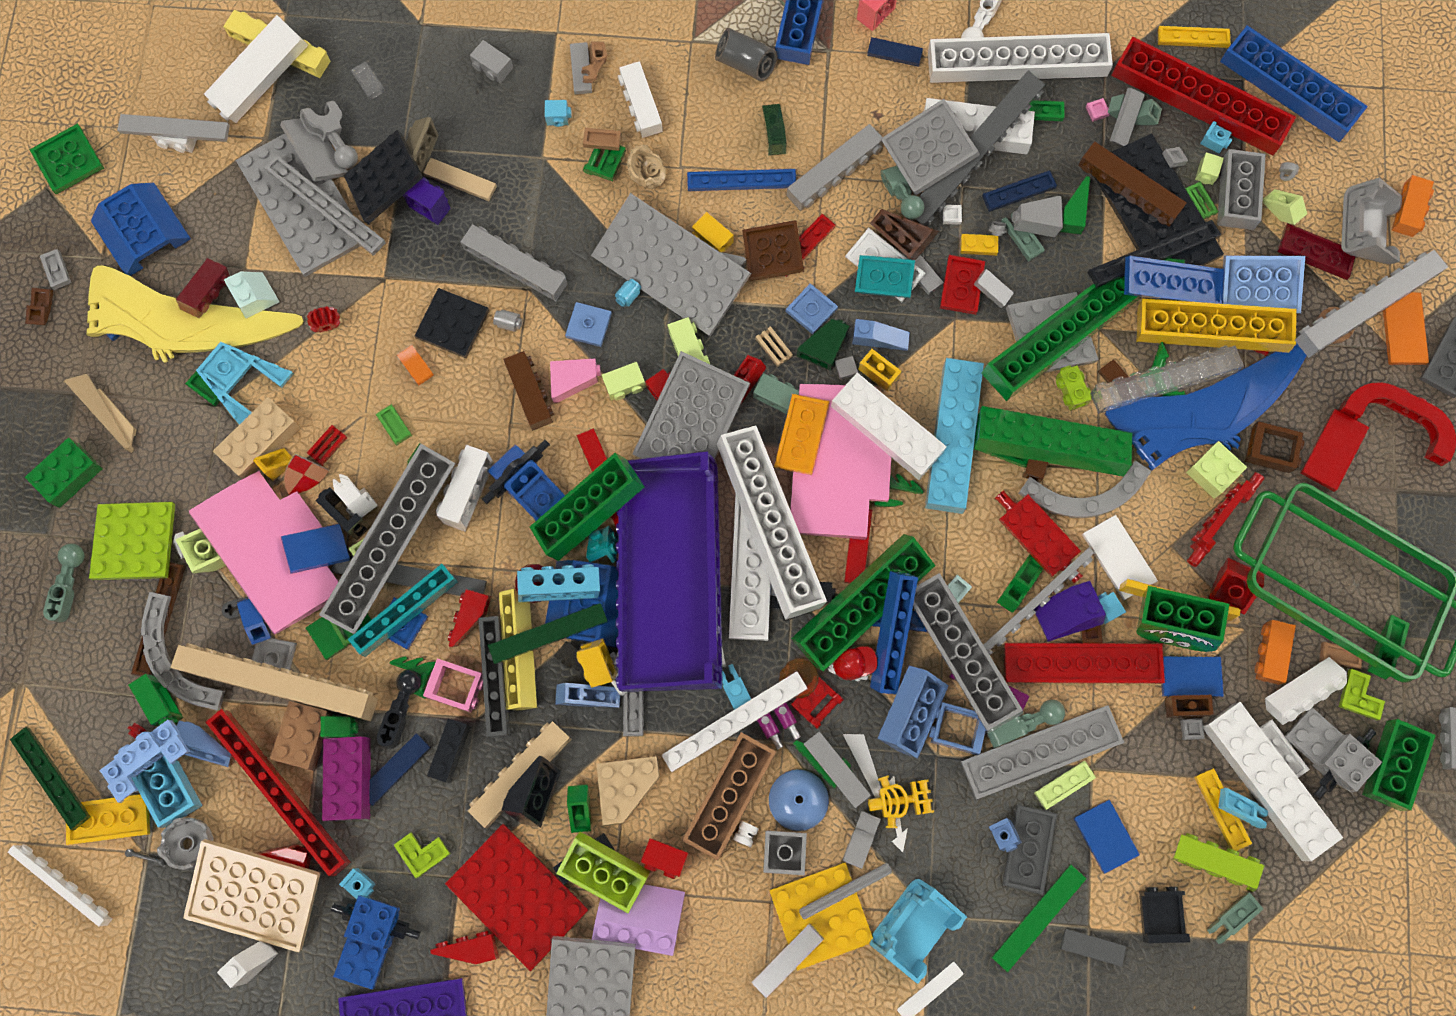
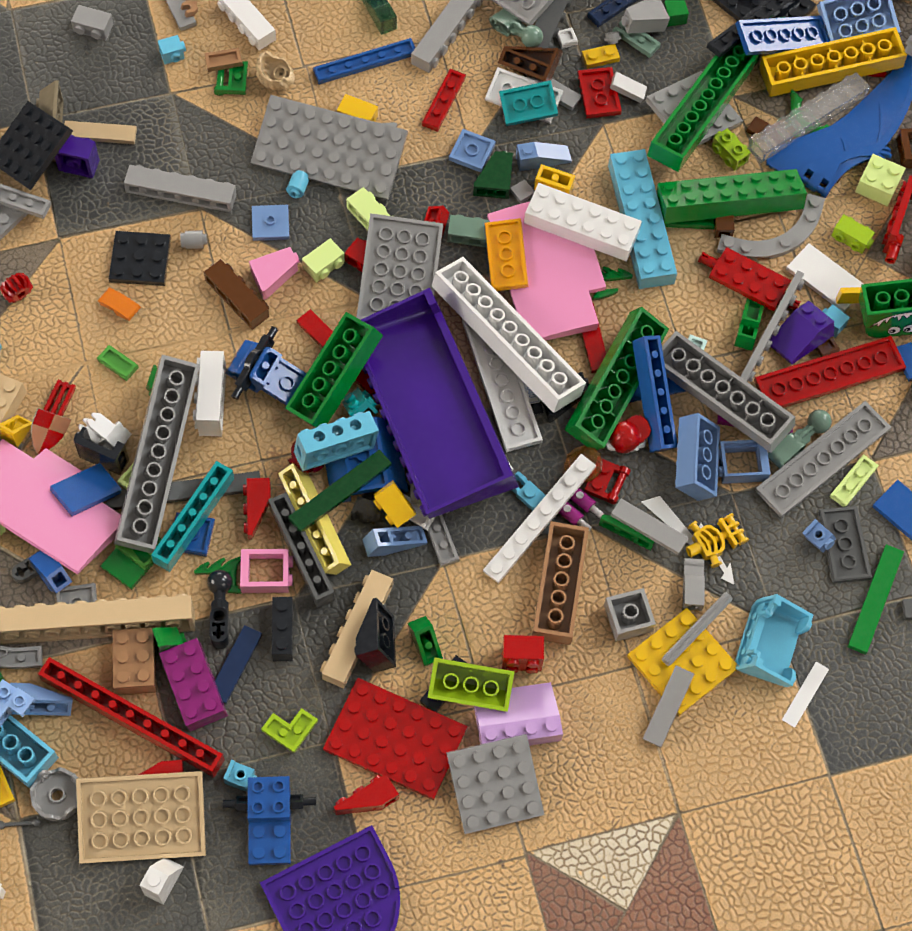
camera: 25 degrees left, 10 degrees down
tan brick [596,756,660,826] -> none
white wheel [733,821,759,848] -> none
reddish brown plate [742,220,804,282] -> none
tan tile [755,326,793,367] -> none
medium blue dish [769,770,829,831] -> none
none -> lime brick [831,214,875,254]

